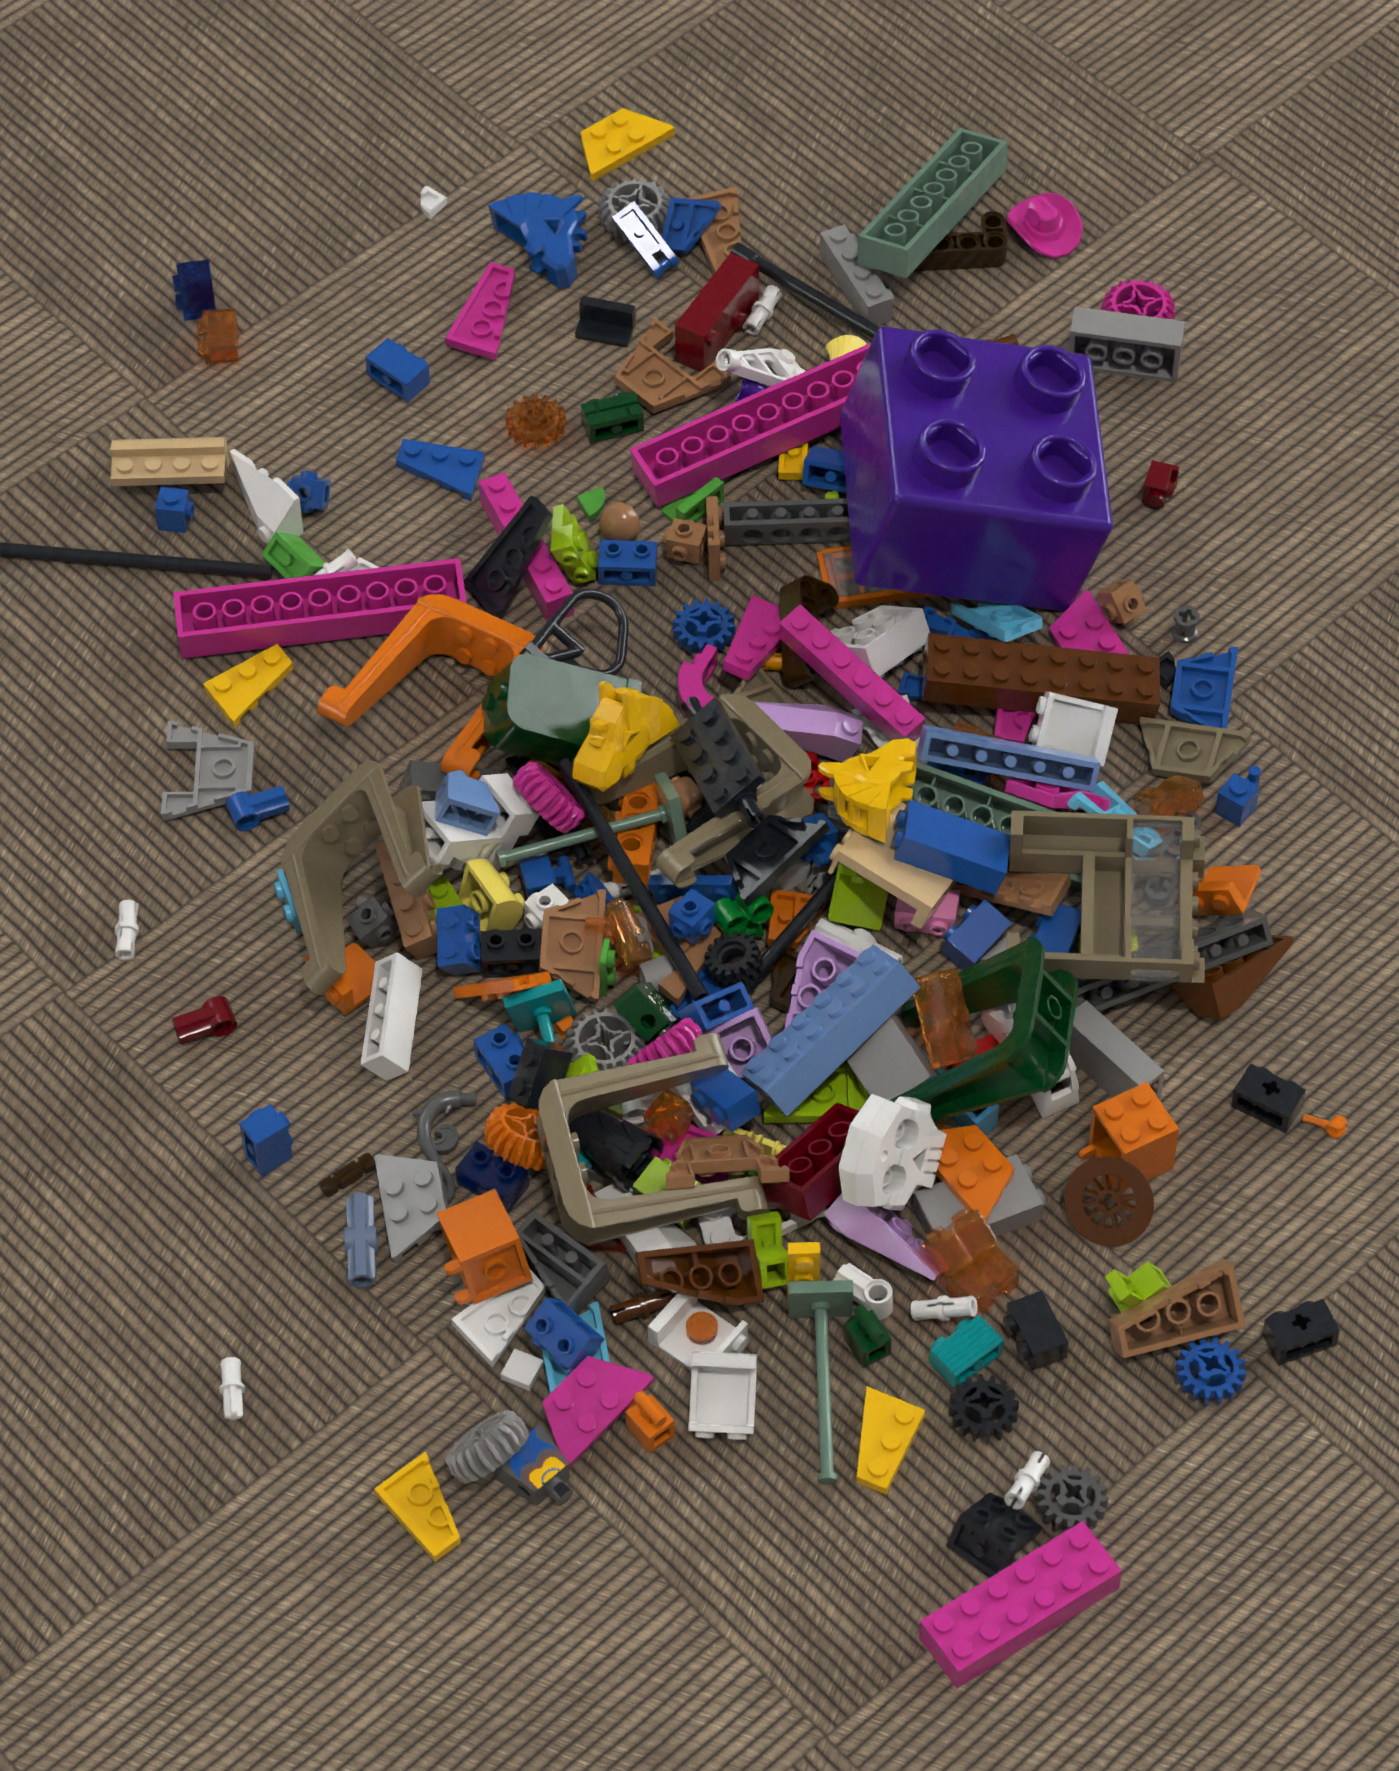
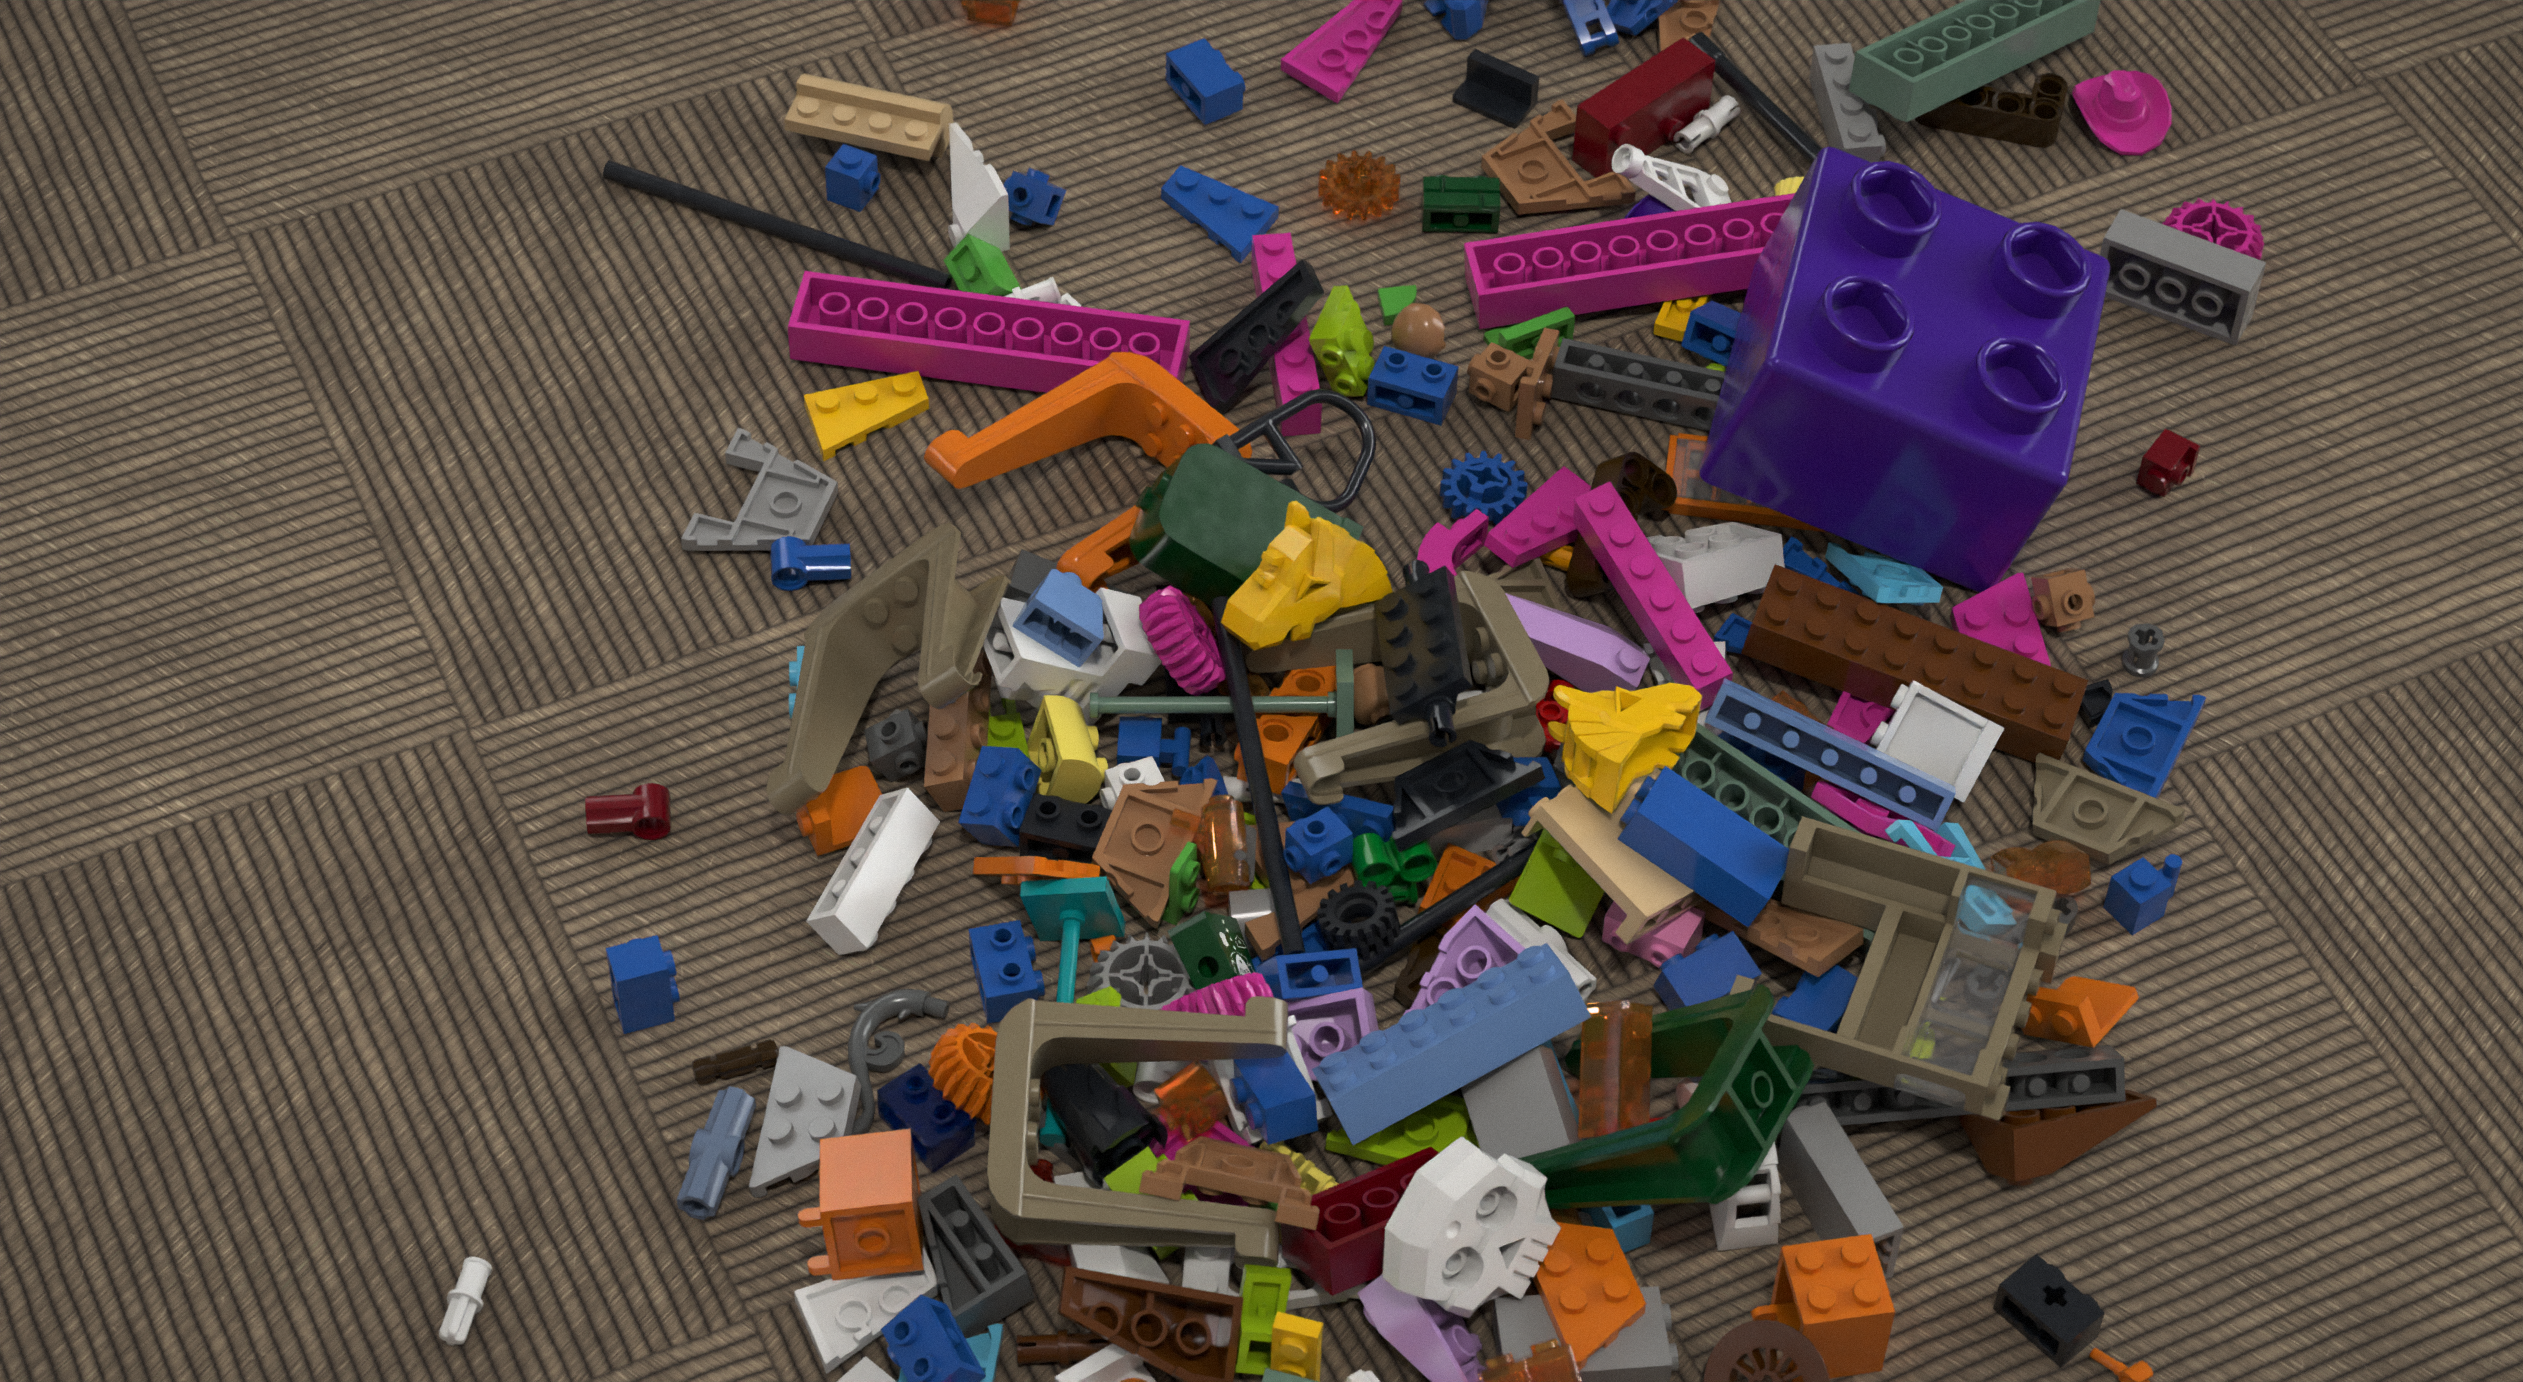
camera: 15 degrees right, 5 degrees down
white pin [115,900,139,960] -> none
black brick [508,1038,573,1108] -> none

